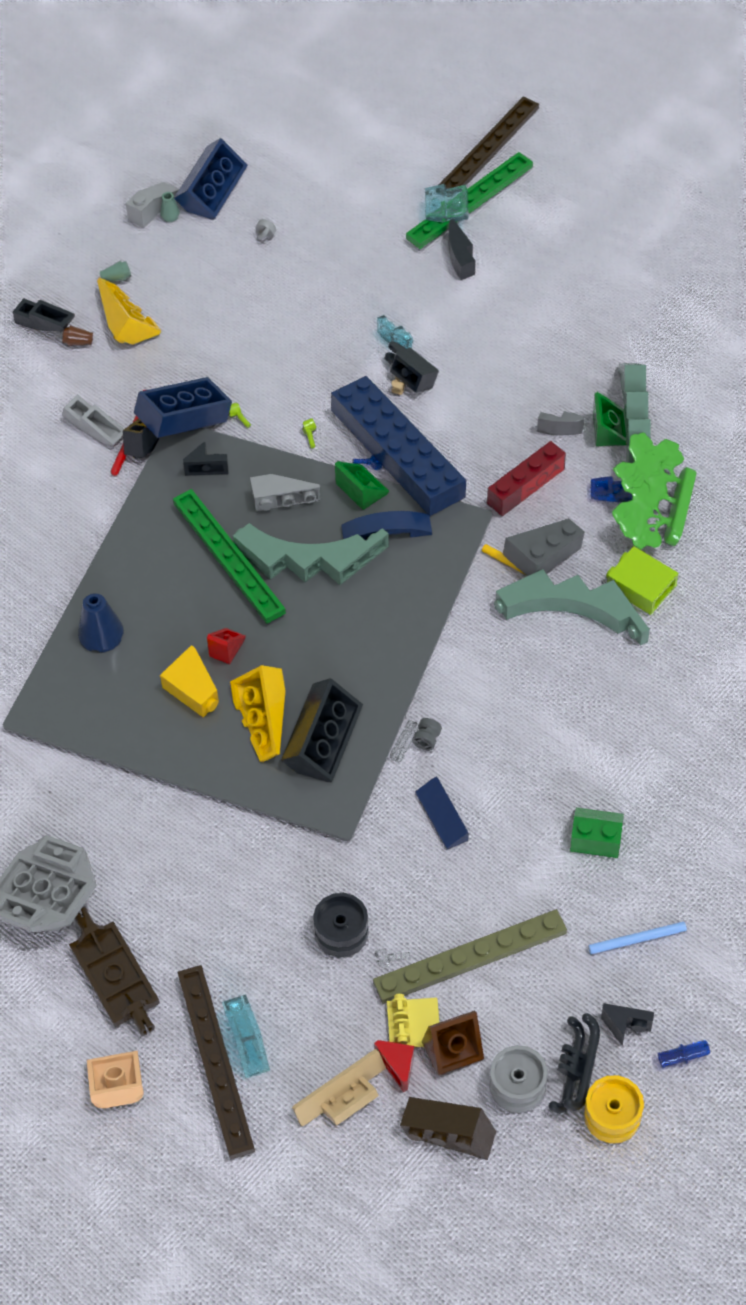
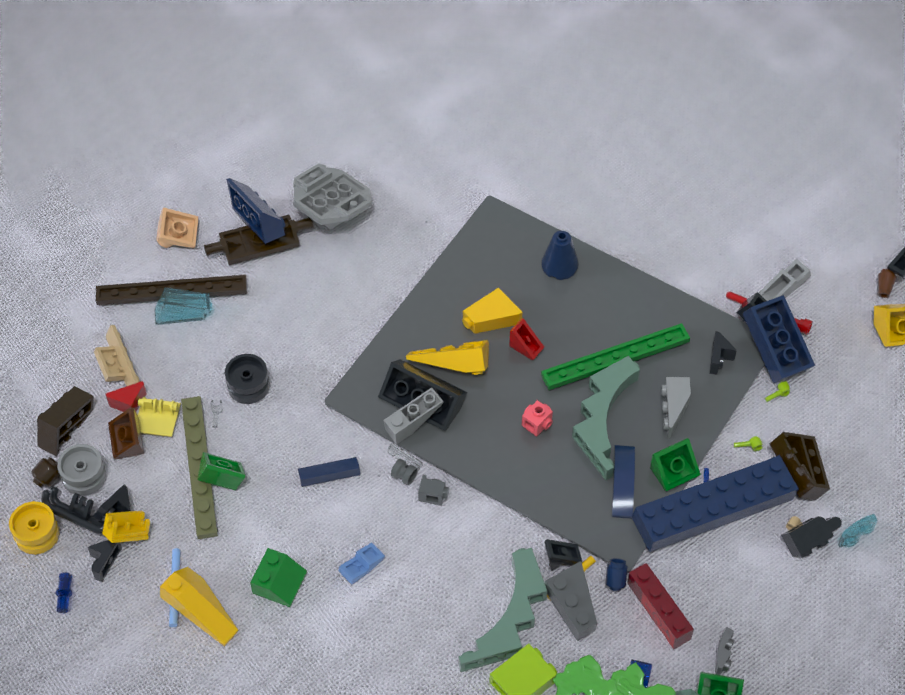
camera: 100 degrees right, 0 degrees up
none -> dark brown head [31,457,60,488]
none -> black slope [93,484,131,522]
none -> yellow hinge [102,510,150,543]
none -> yellow wedge [160,567,238,647]
none -> green slope [197,452,245,491]
none -> dark blue slope [226,178,285,244]
none -> medium blue slope [338,542,385,585]
none -> light grey slope [383,388,444,444]
none -> dark grey brick [418,474,449,506]
none -> coral brick [522,400,553,437]
none -> black slope [544,539,583,571]
none -> dark blue brick [605,558,628,591]
none -> dark brown wedge [769,432,830,500]

